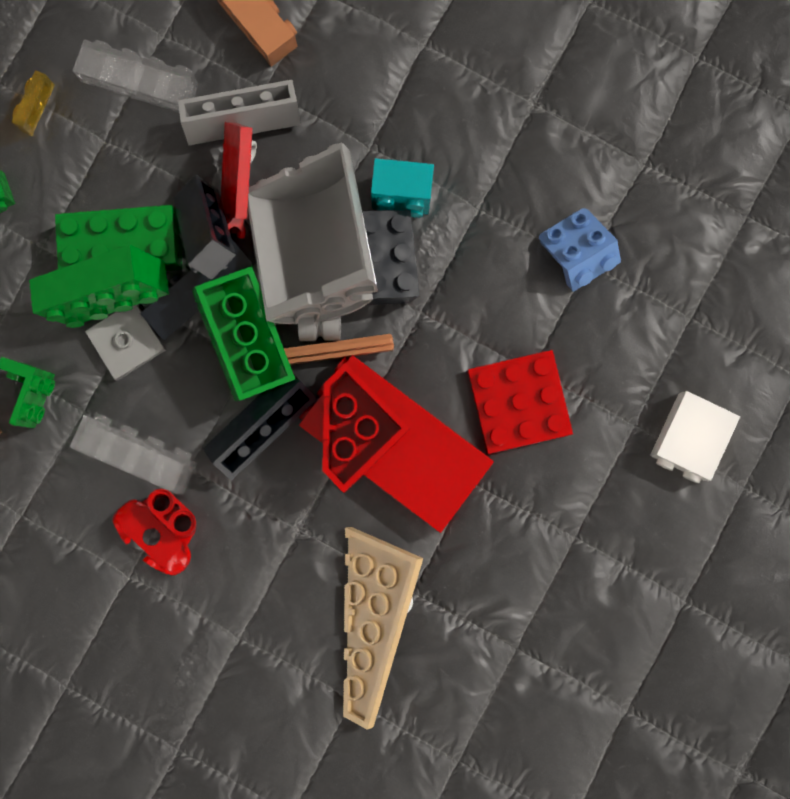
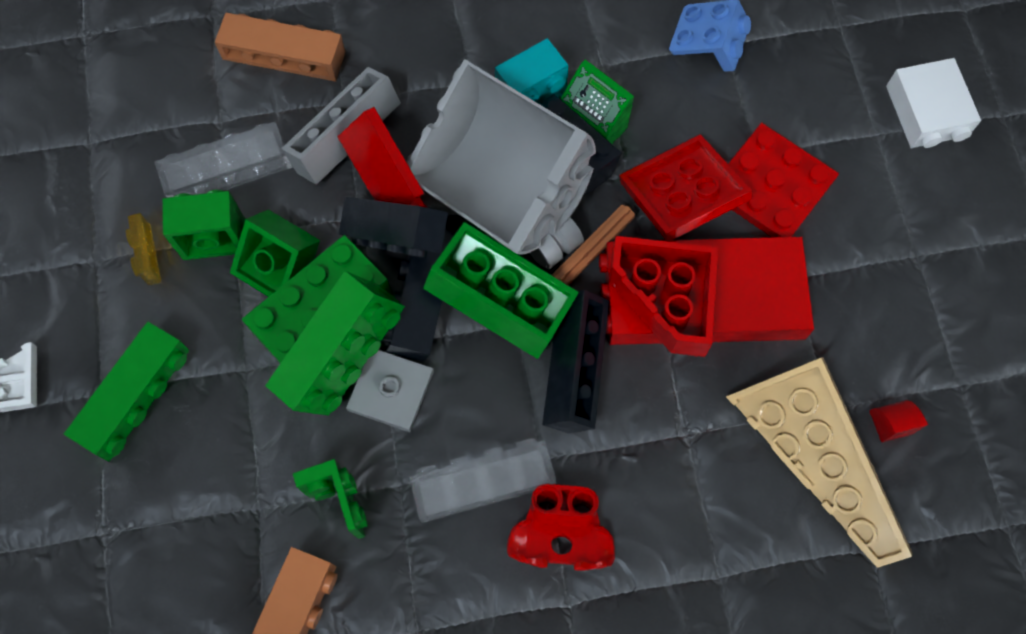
camera: 40 degrees left, 15 degrees down
none -> green brick [162,190,245,260]
none -> green slope [230,209,320,297]
none -> slope [560,59,634,144]
none -> red plate [619,134,753,242]
none -> red brick [869,400,928,443]

